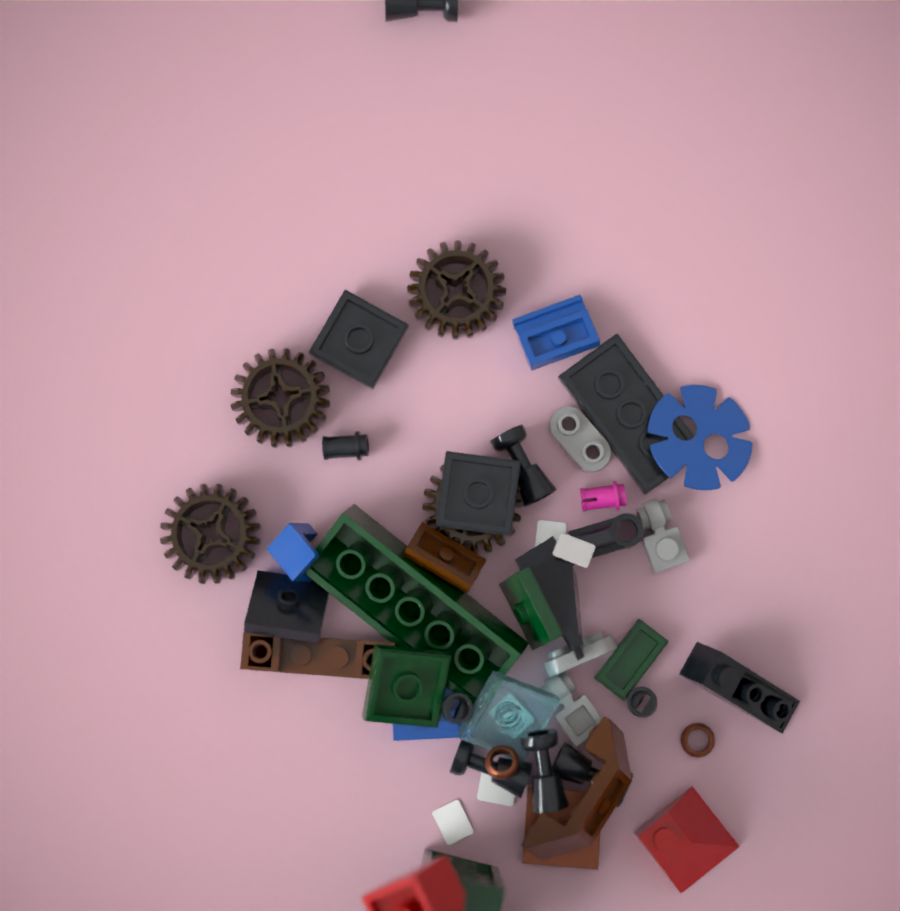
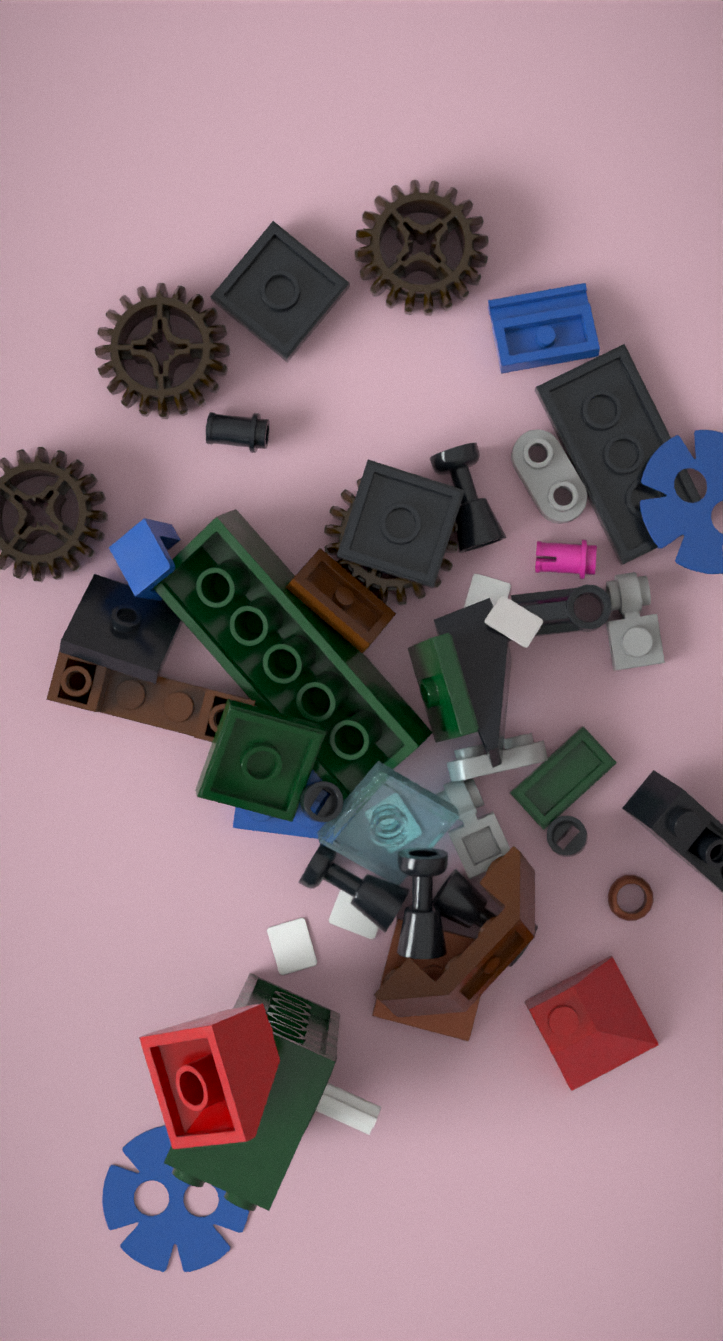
camera: 15 degrees right, 5 degrees up
copper piece [485,745,520,780] -> none

